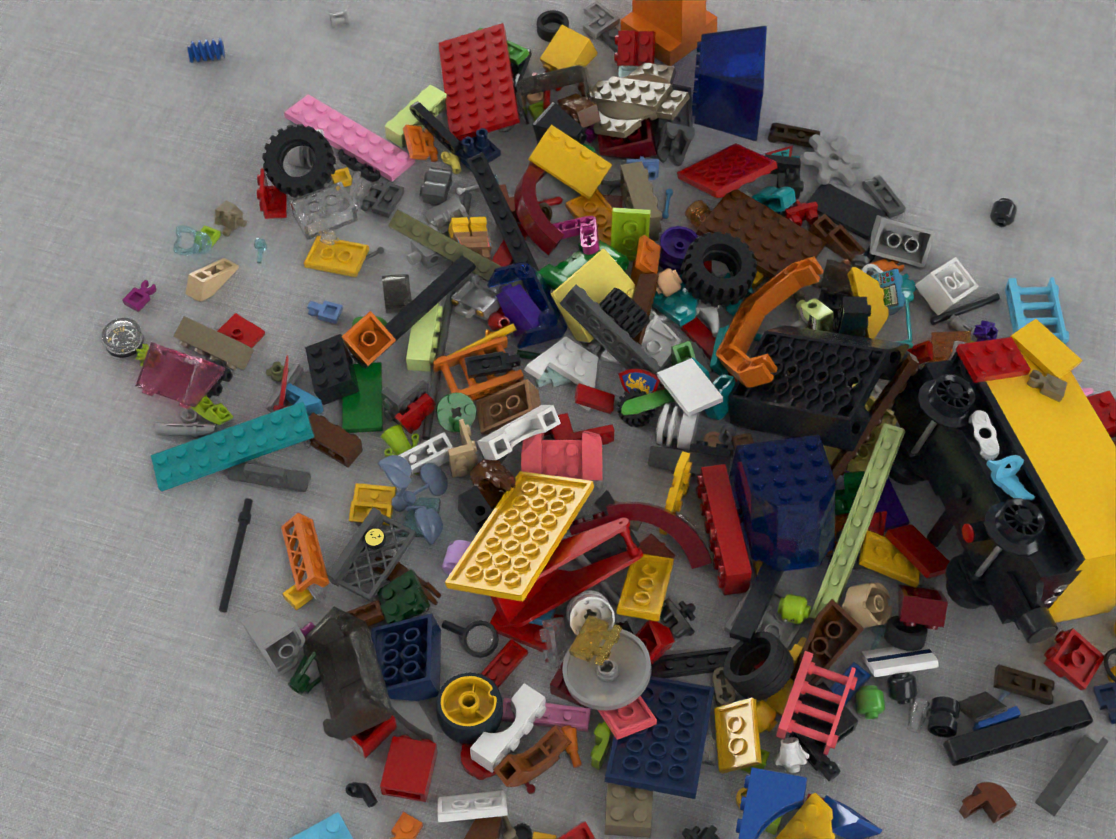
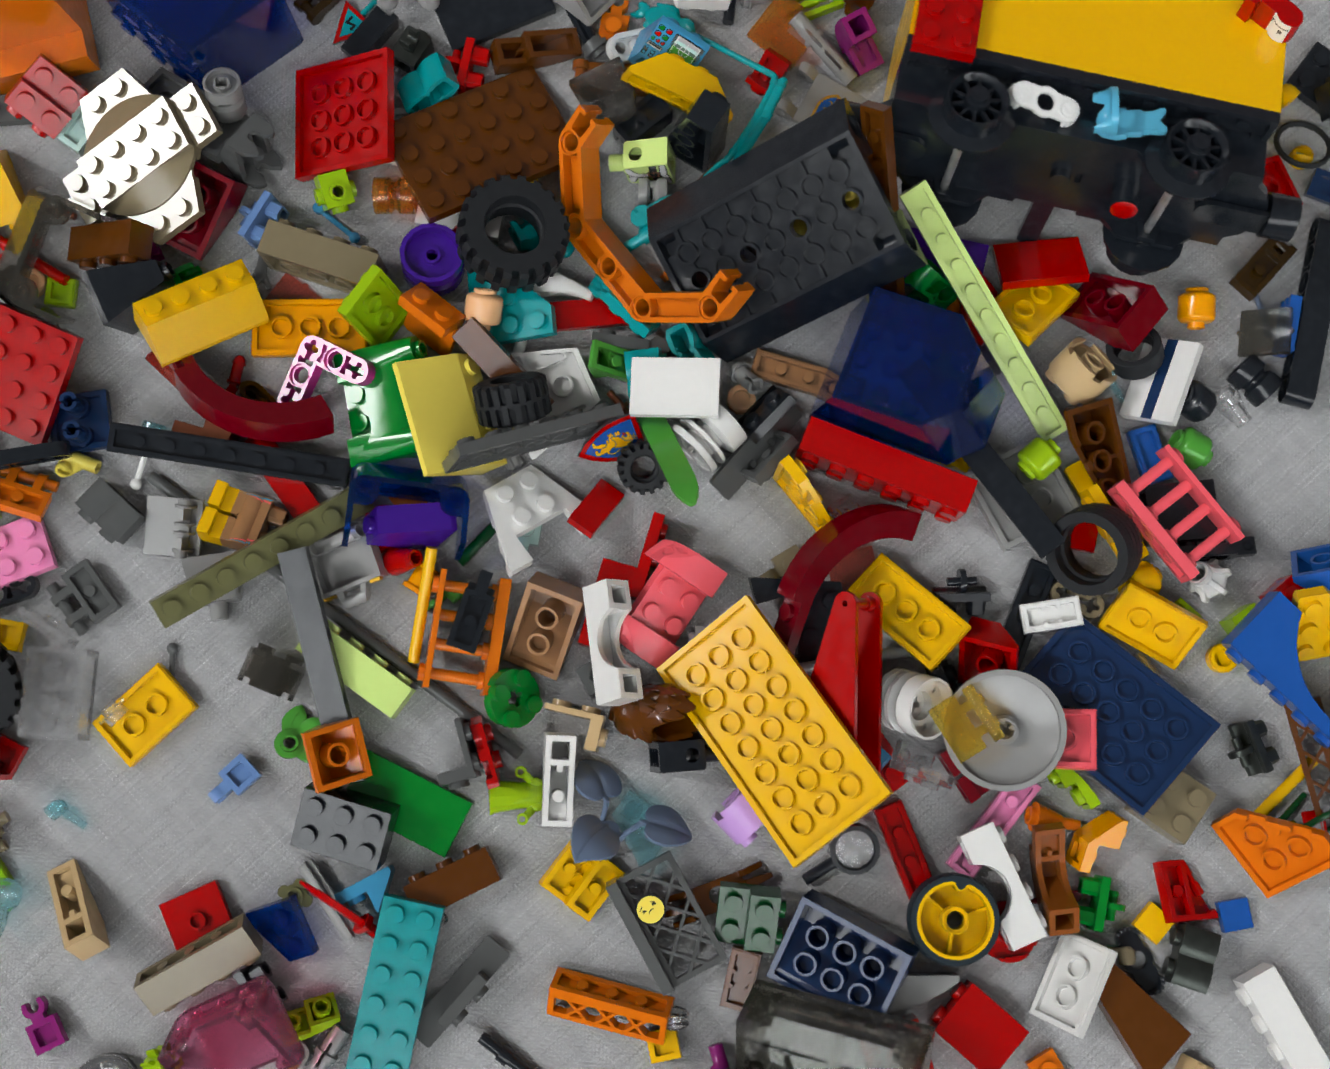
camera: 65 degrees left, 25 degrees up
none -> light grey wheel [202,67,247,123]
none -> clear blue wing [245,895,320,962]
none -> lime brick [313,169,357,215]
none -> white plate [1019,595,1084,635]
none -> light orange slope [1065,810,1129,873]
none -> green hips [1077,874,1126,932]
none -> light orange head [1177,287,1216,330]

